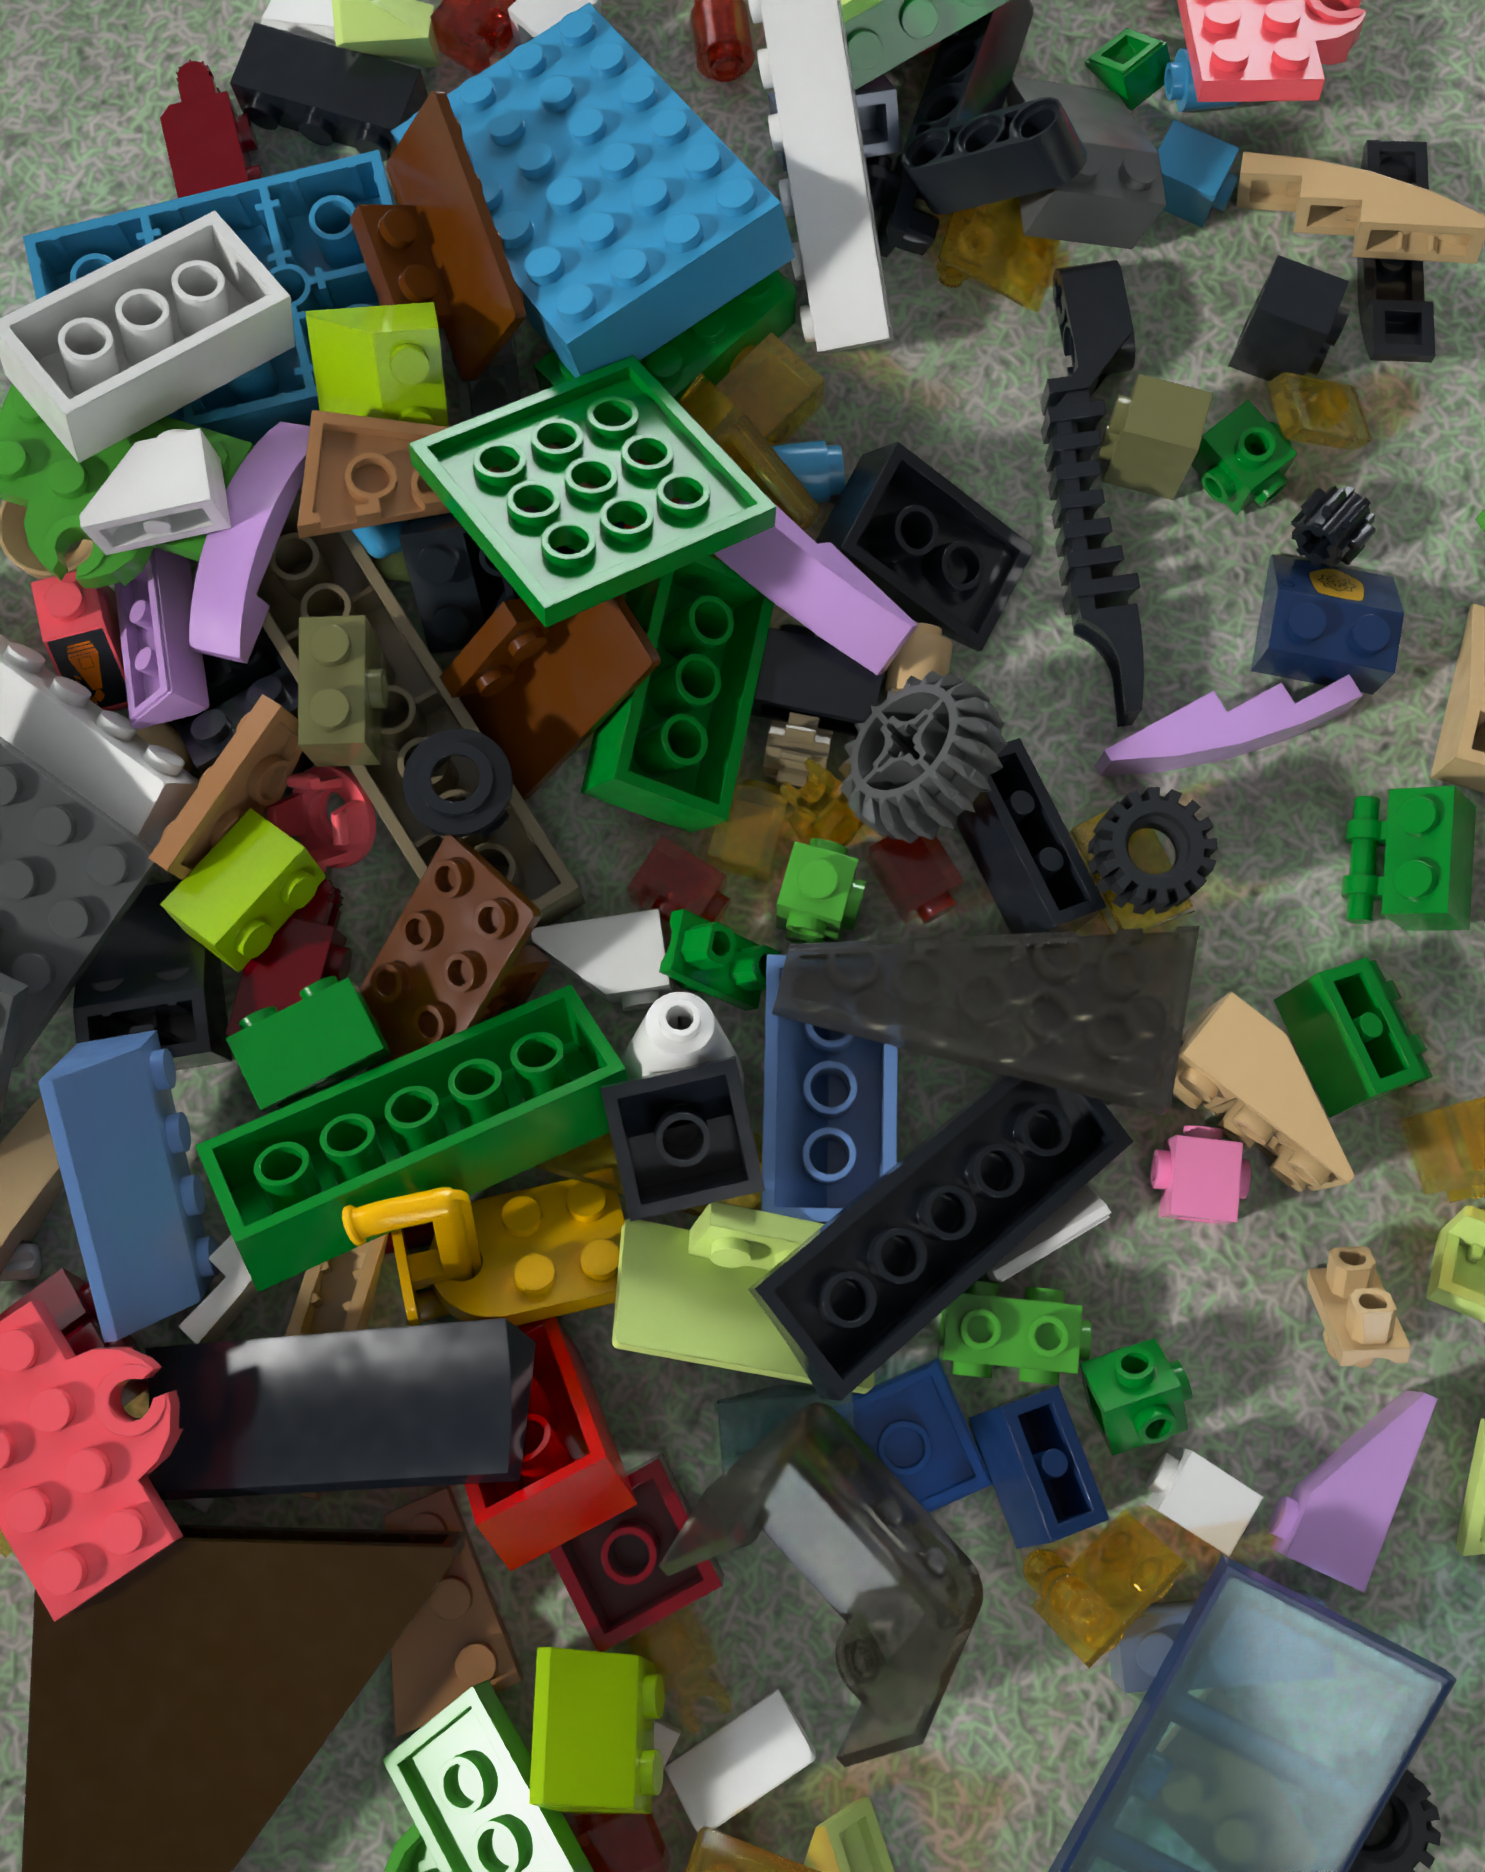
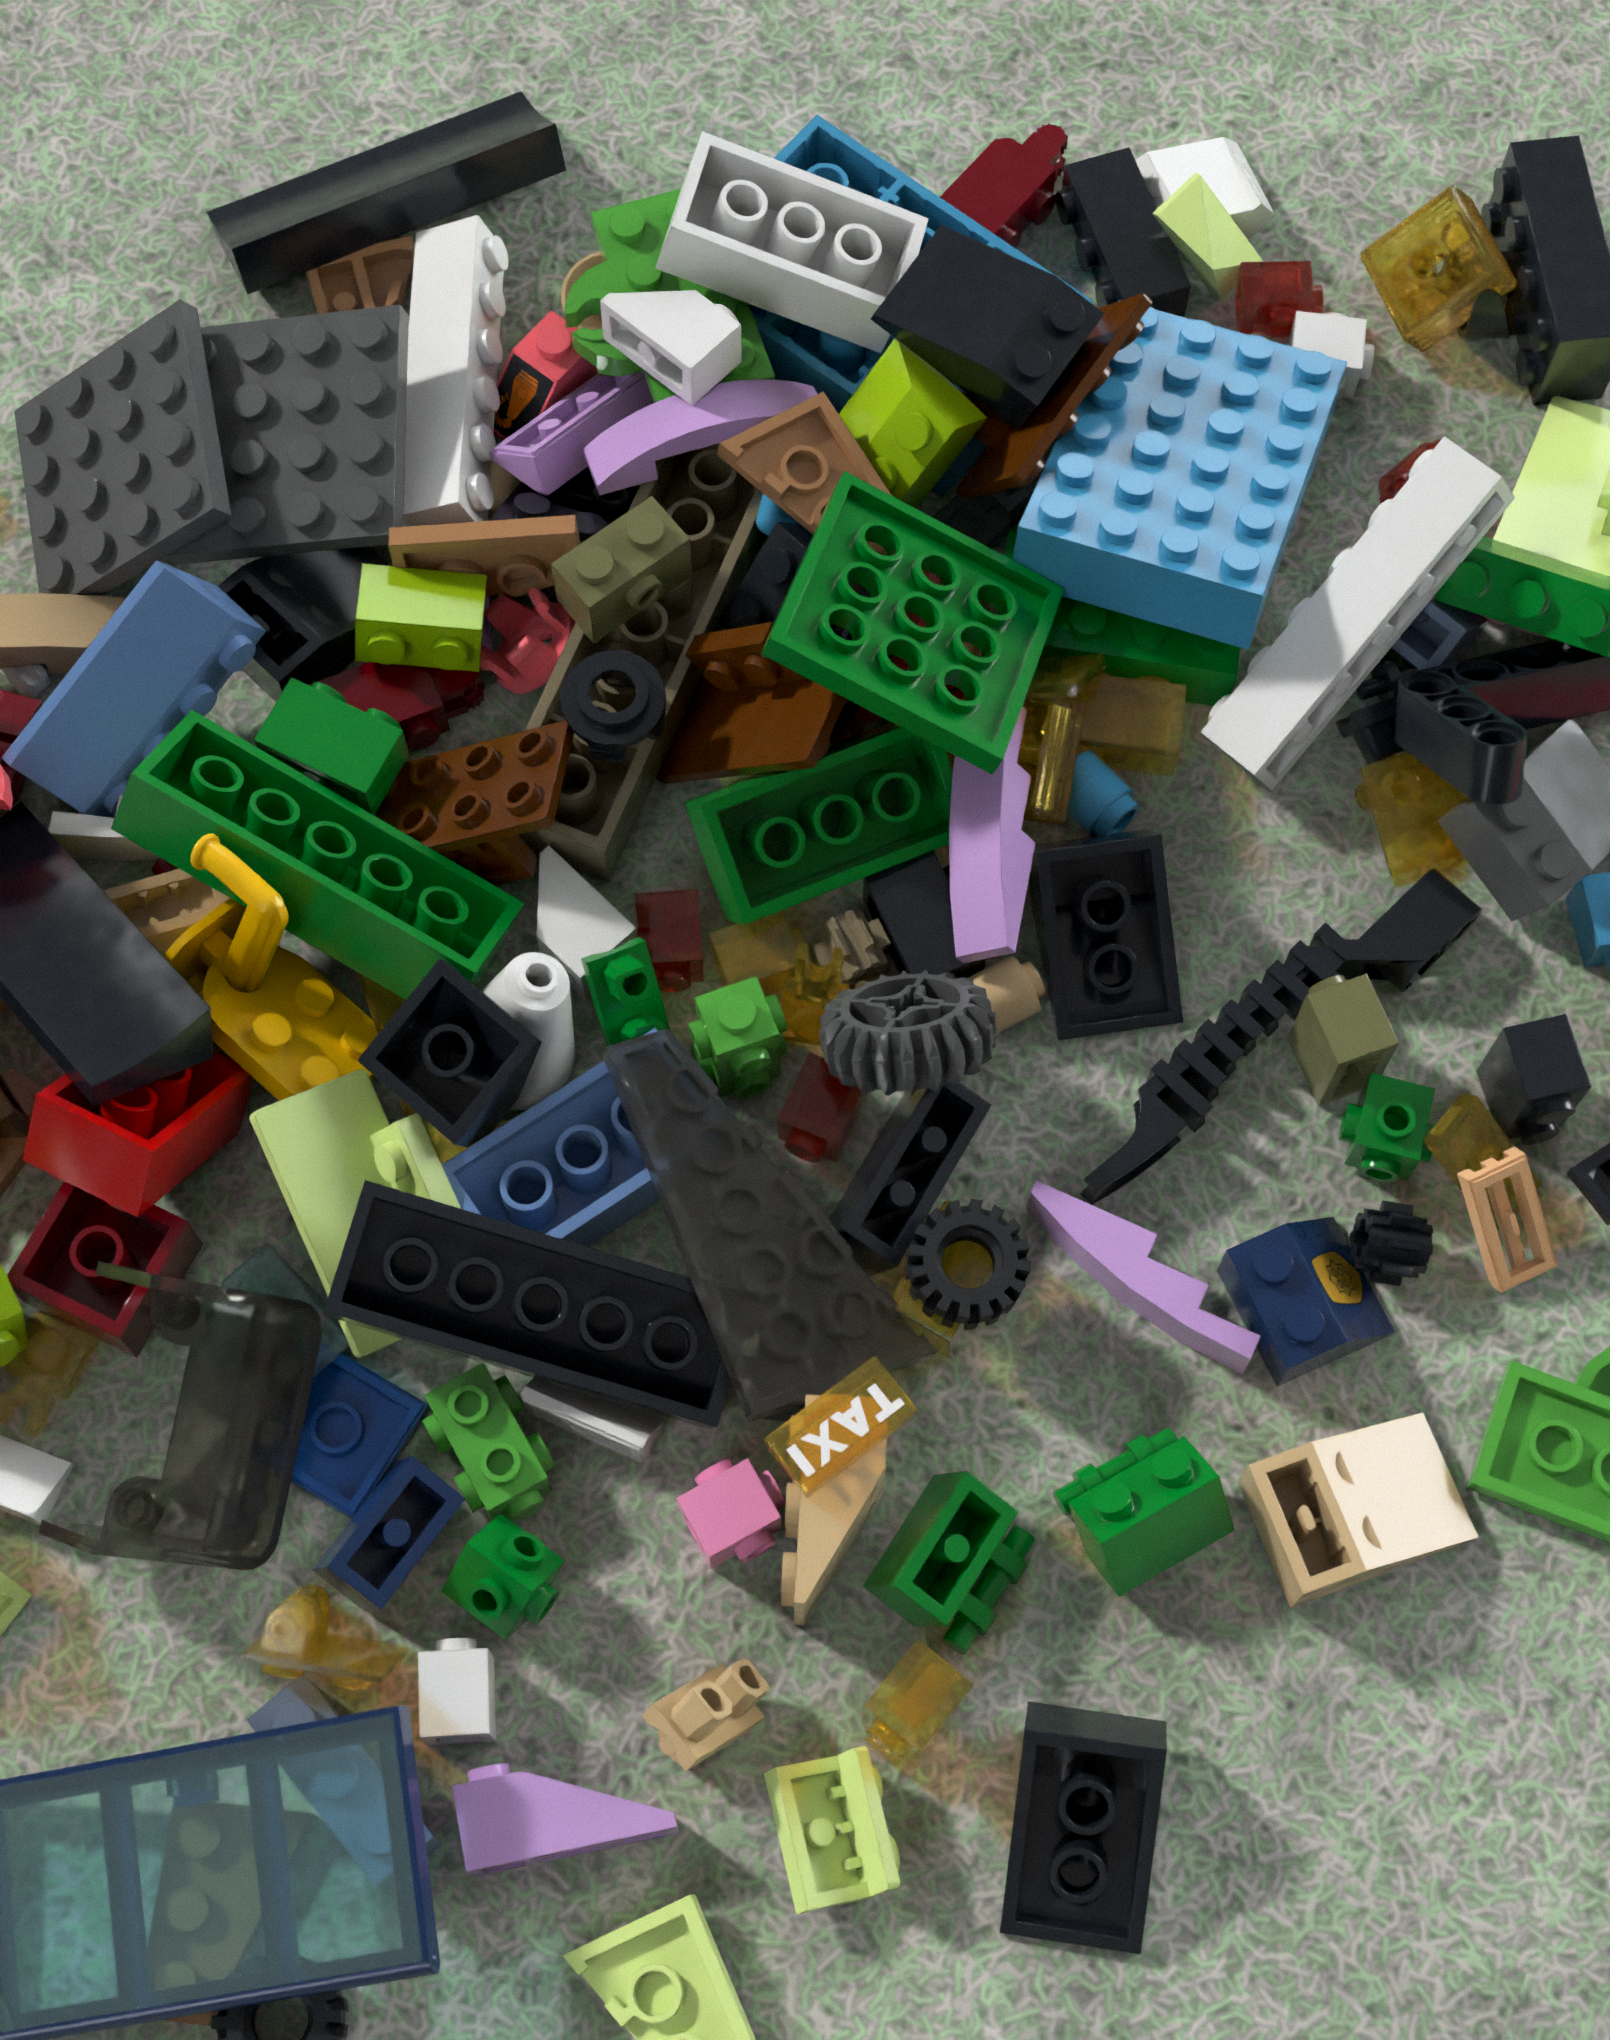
camera: 50 degrees right, 10 degrees down
none -> clear yellow tile [764,1356,918,1499]
none -> black slope [871,225,1105,431]
none -> light nougat tile [1457,1146,1558,1293]

